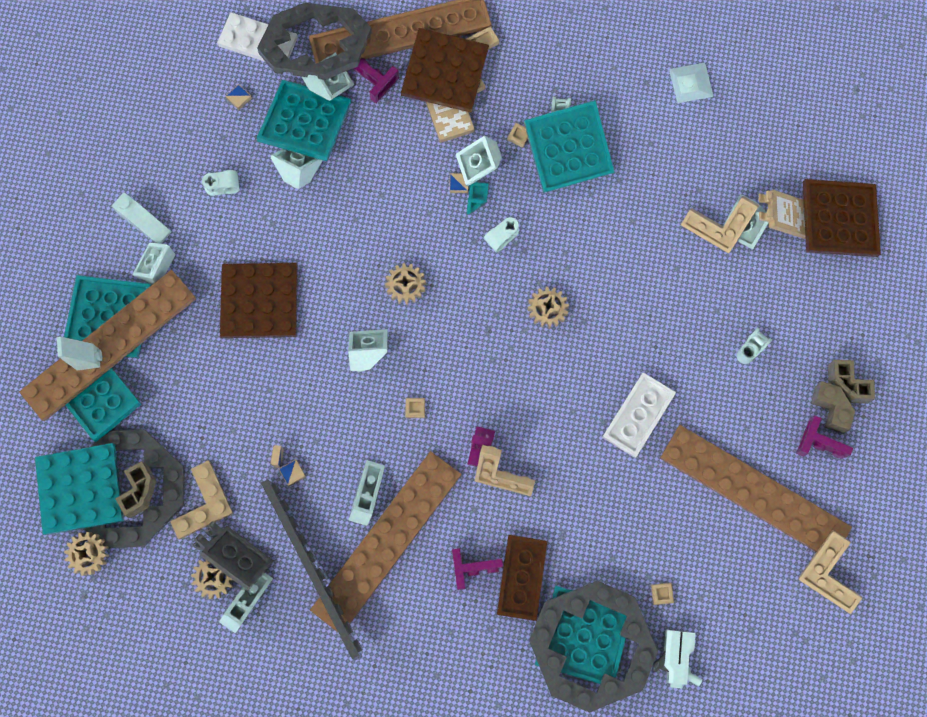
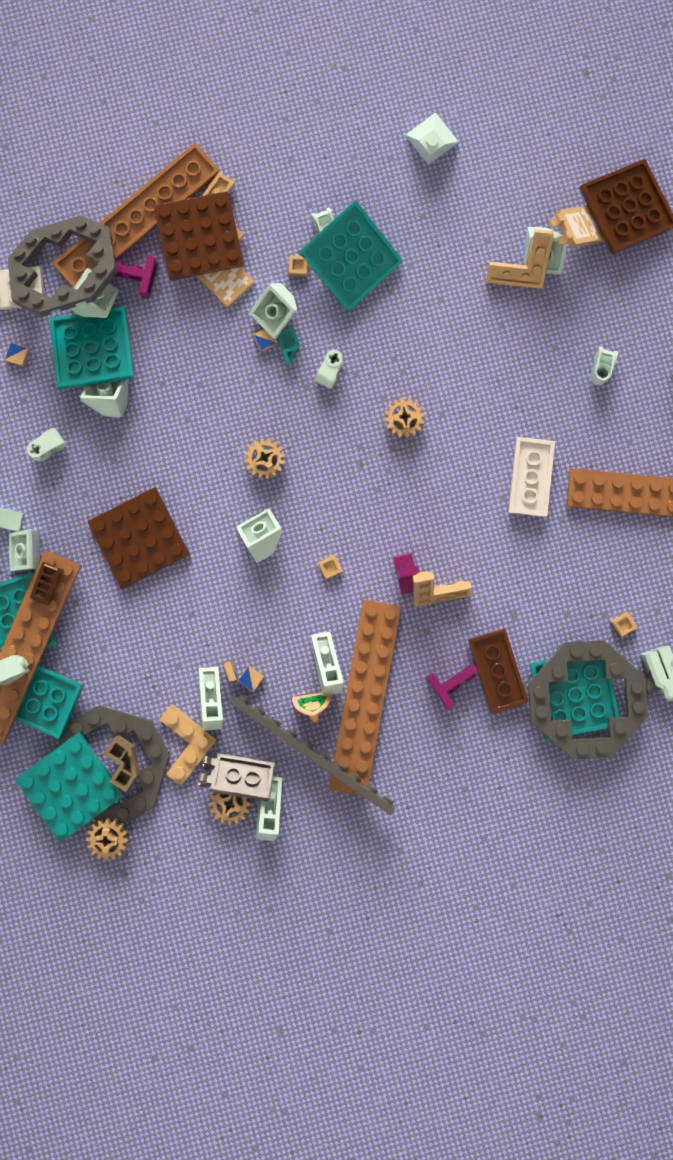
camera: 30 degrees left, 10 degrees up
none -> reddish brown slope [30,561,64,606]
none -> light aqua slope [199,667,223,731]
none -> shield [292,693,331,723]

